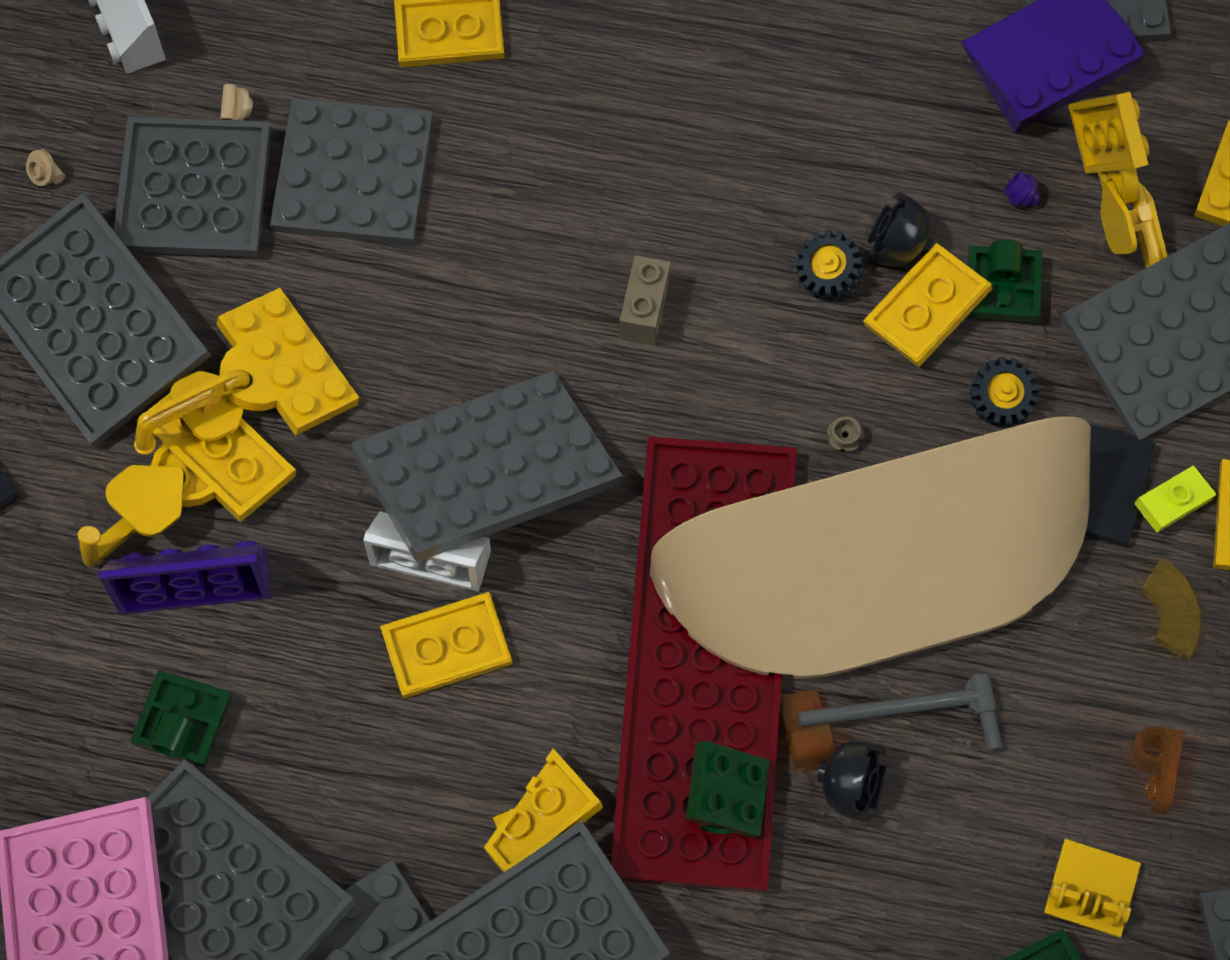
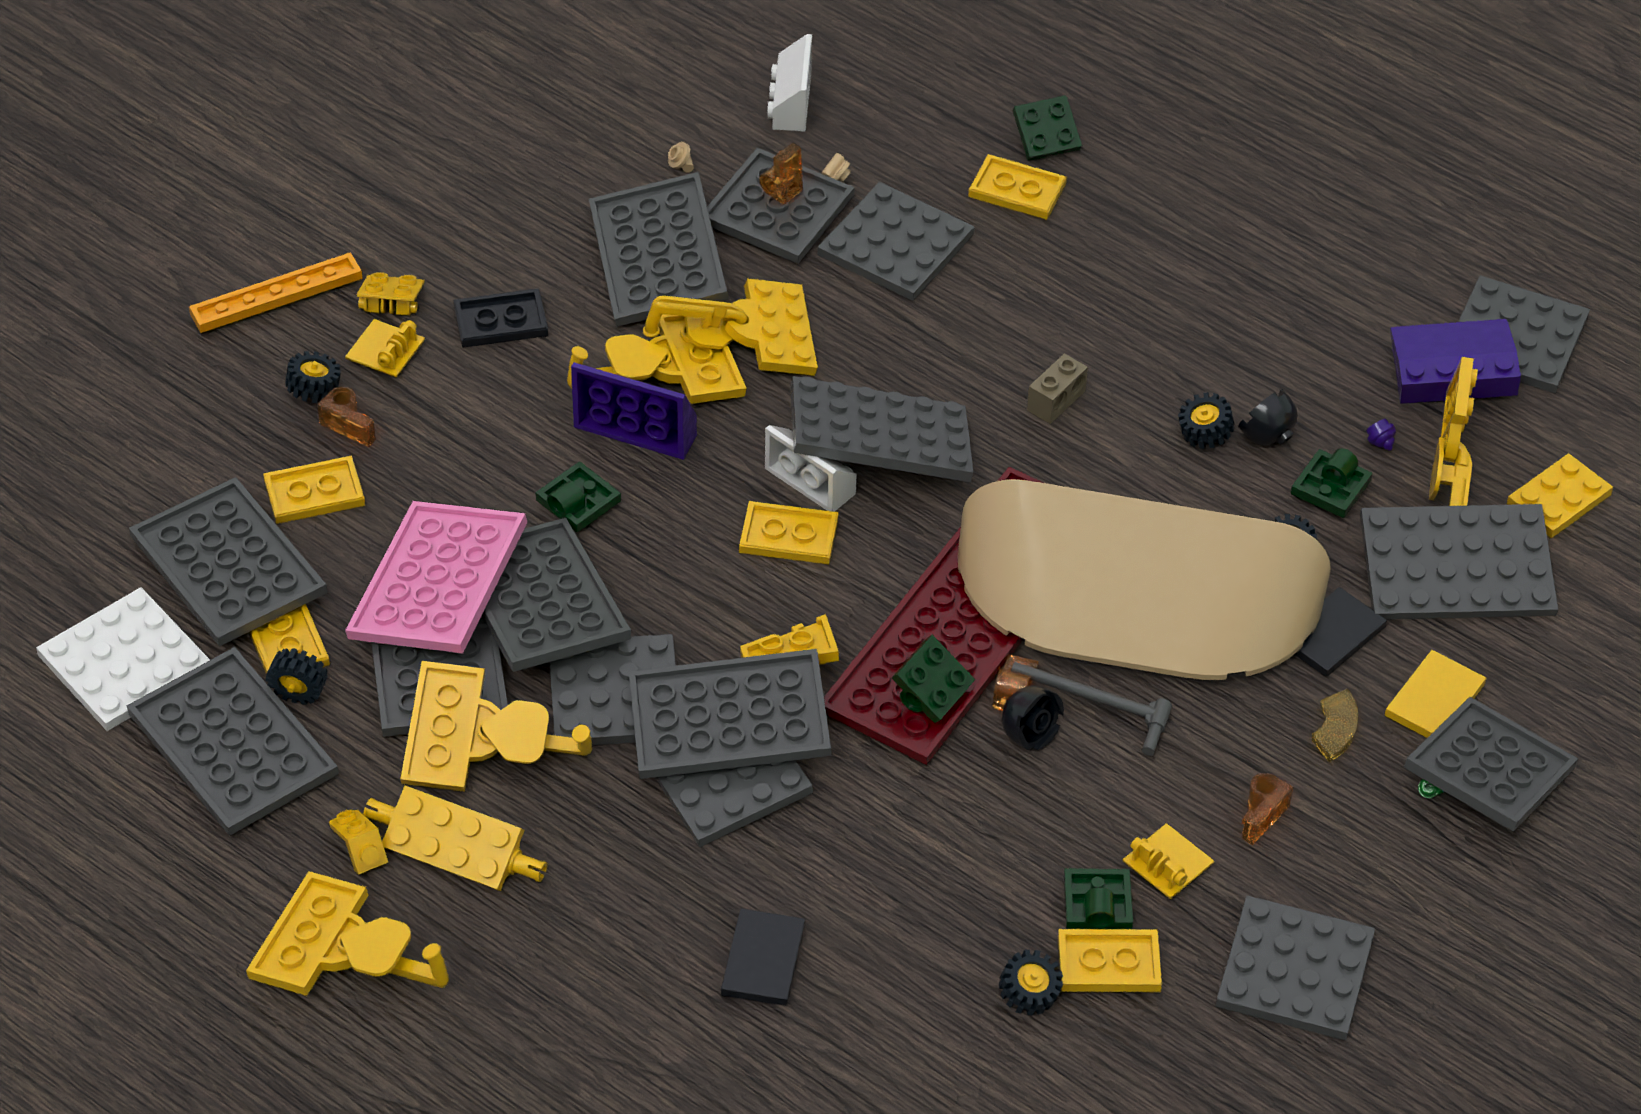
camera: 25 degrees right, 20 degrees down
yellow tile [863,243,992,368] -> none
neon yellow plate [1134,465,1217,533] -> none
none -> clear orange plate [759,143,803,204]

